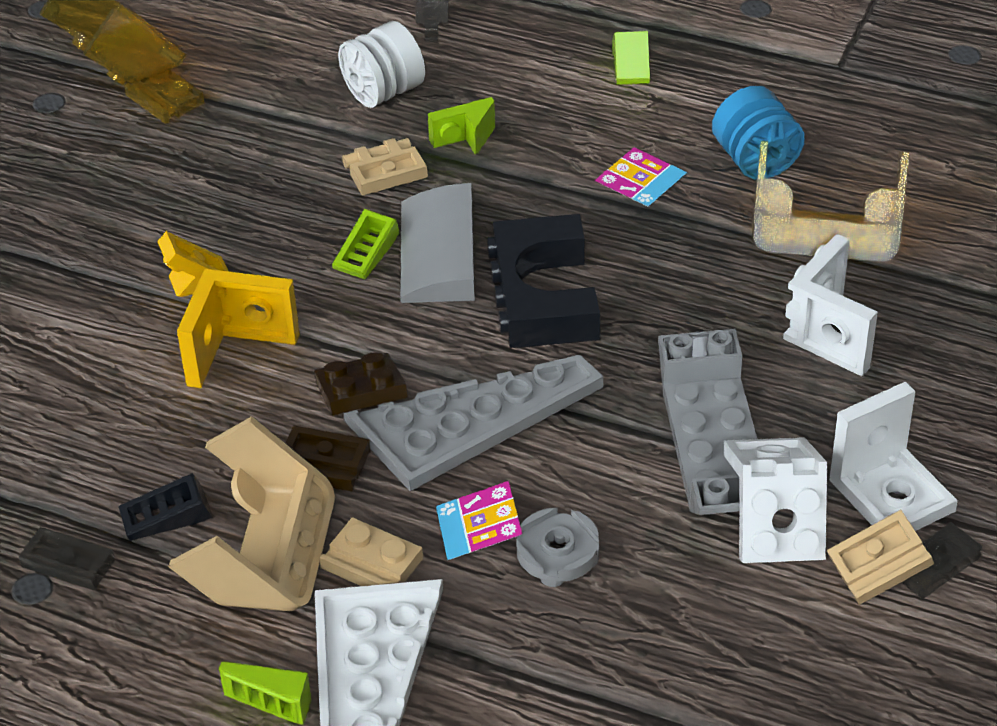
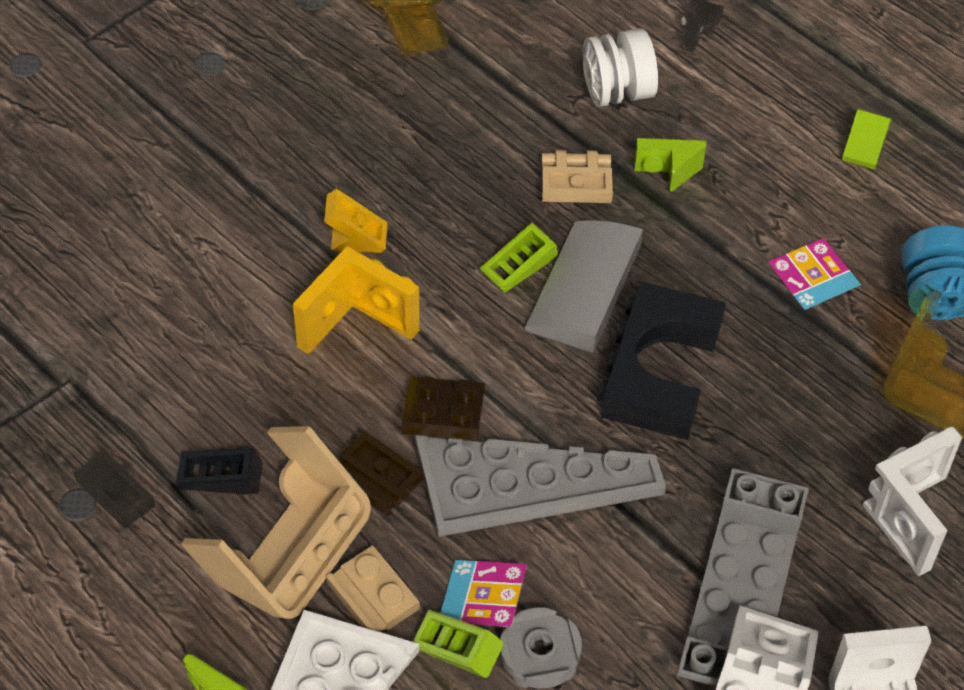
camera: 20 degrees right, 10 degrees up
none -> lime slope [413,609,503,678]

